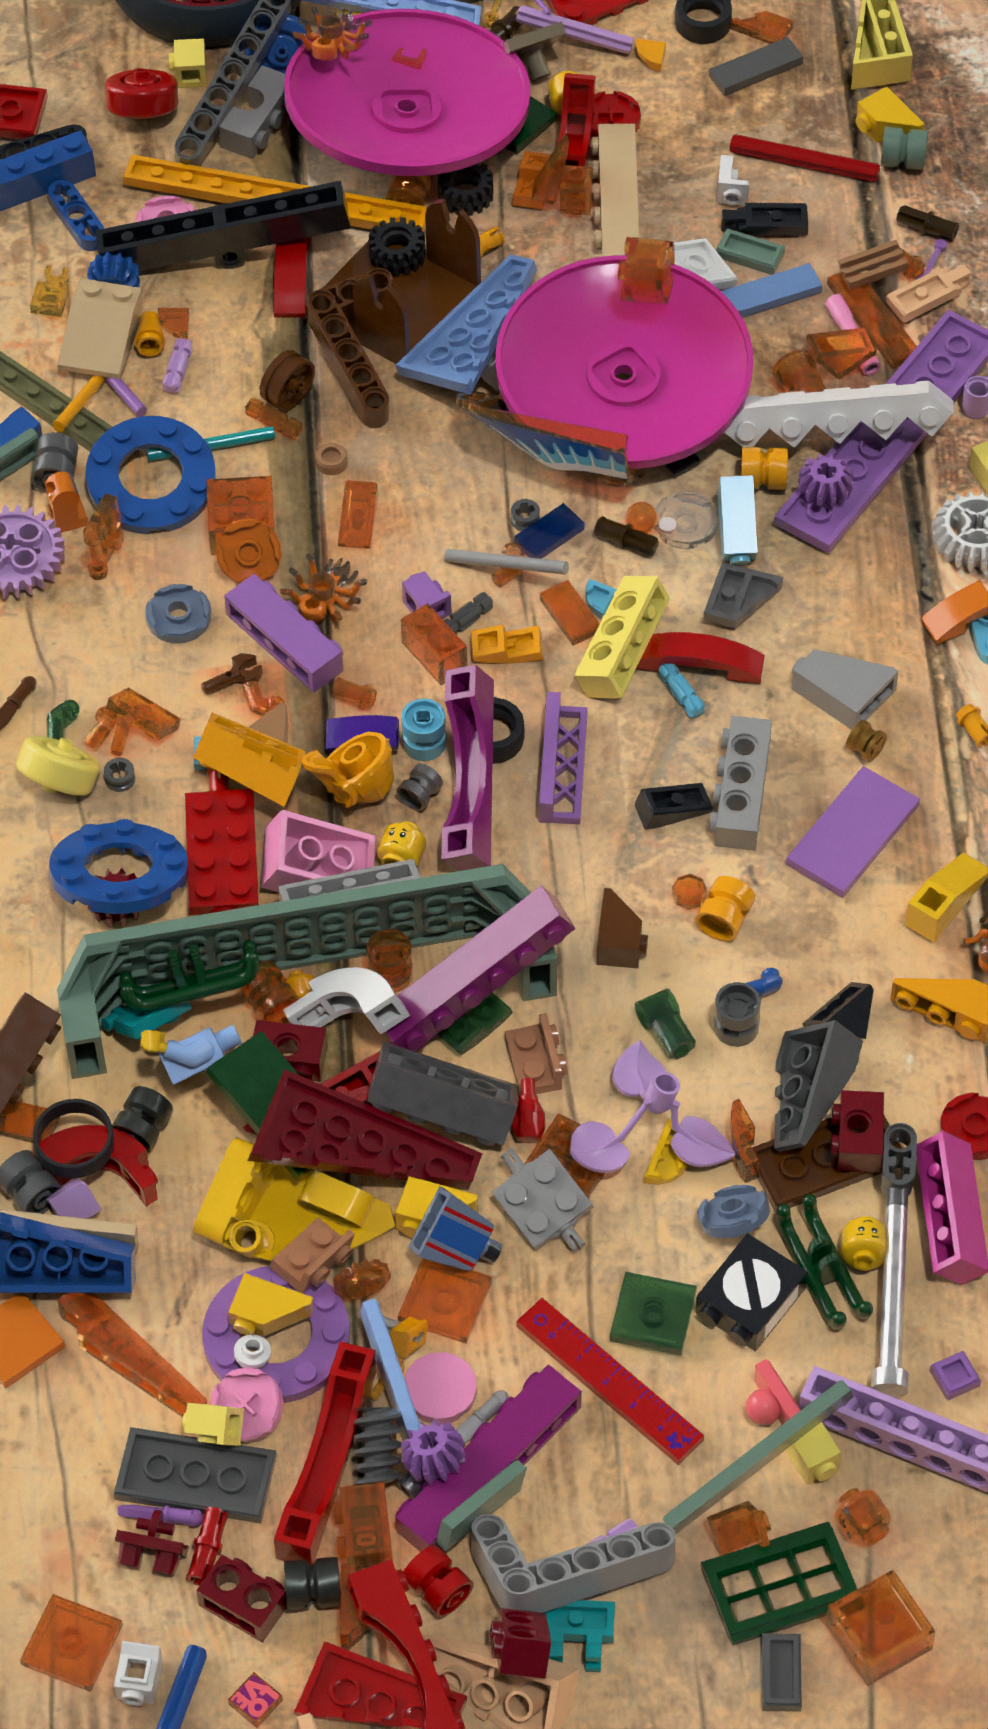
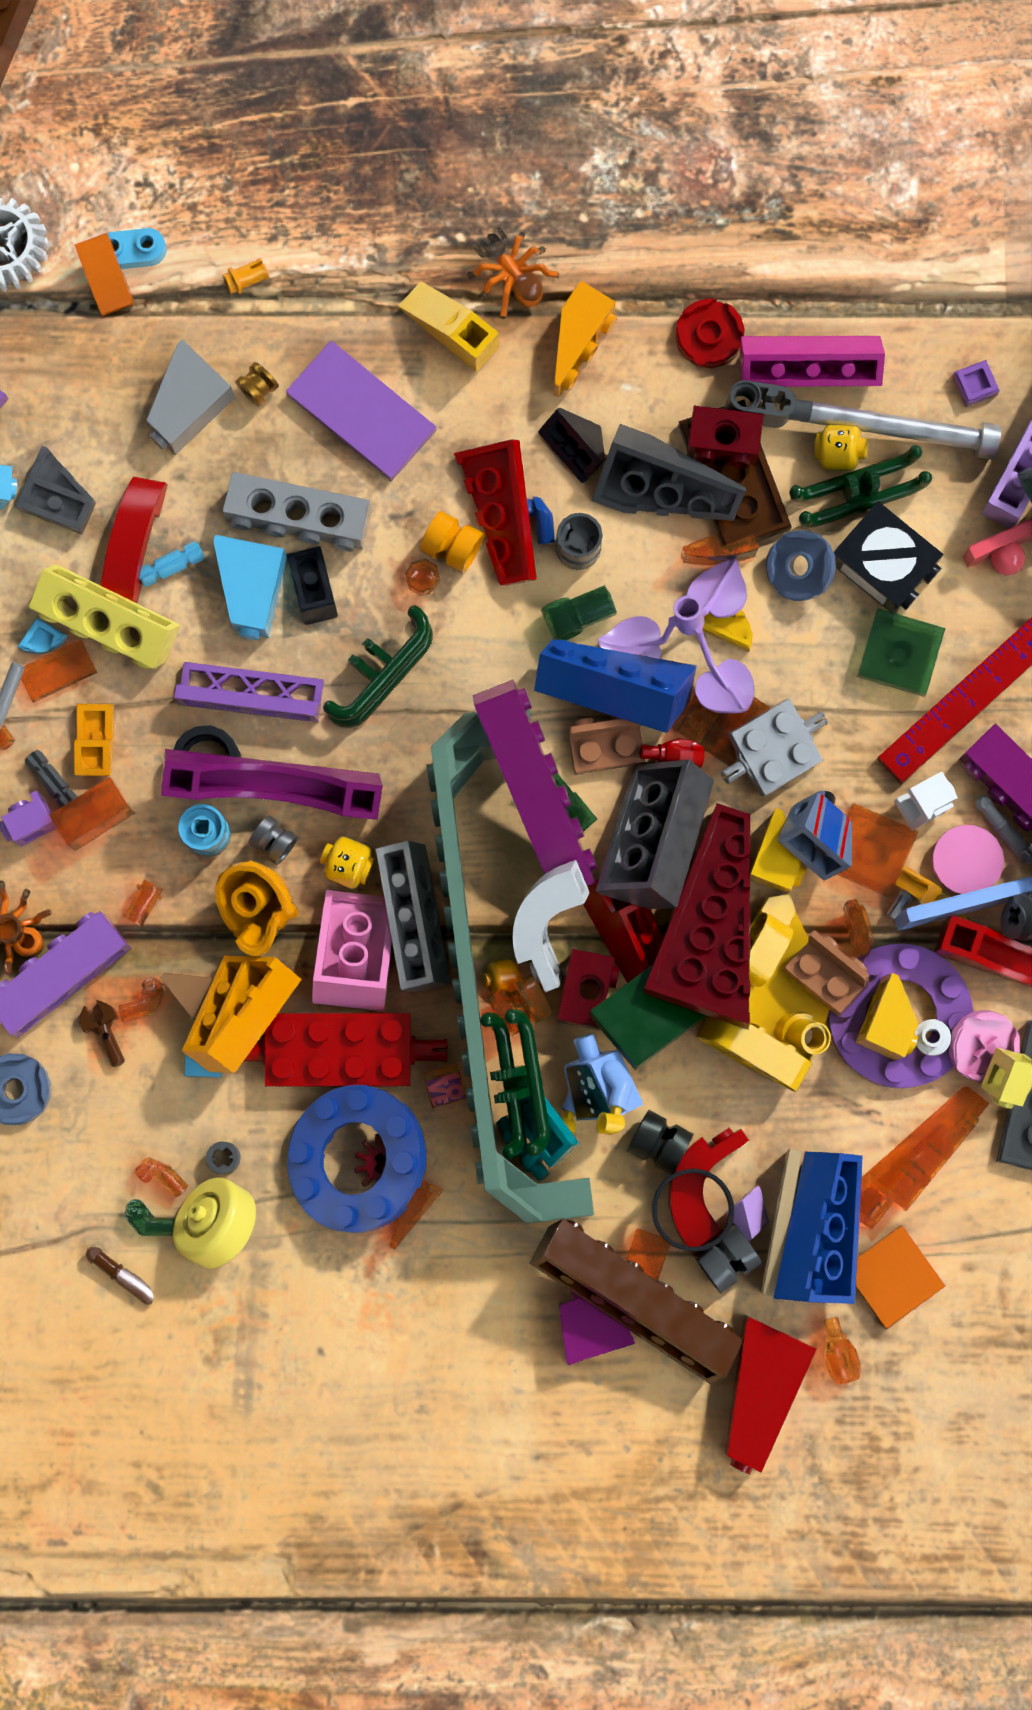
camera: 85 degrees left, 25 degrees up
clear orange plate [106,687,181,756] -> none
dark purple slope [326,715,399,754] -> none
clear orange wheel [366,929,413,992] -> none
reddish brown slope [597,888,648,969] -> none
none -> medium azure slope [213,535,287,640]
none -> dark green piece [323,605,433,728]
none -> clear orange slope [389,1181,444,1250]
none -> red wing [454,439,537,586]
none -> blue wedge [534,639,697,733]
none -> white window [894,772,958,831]

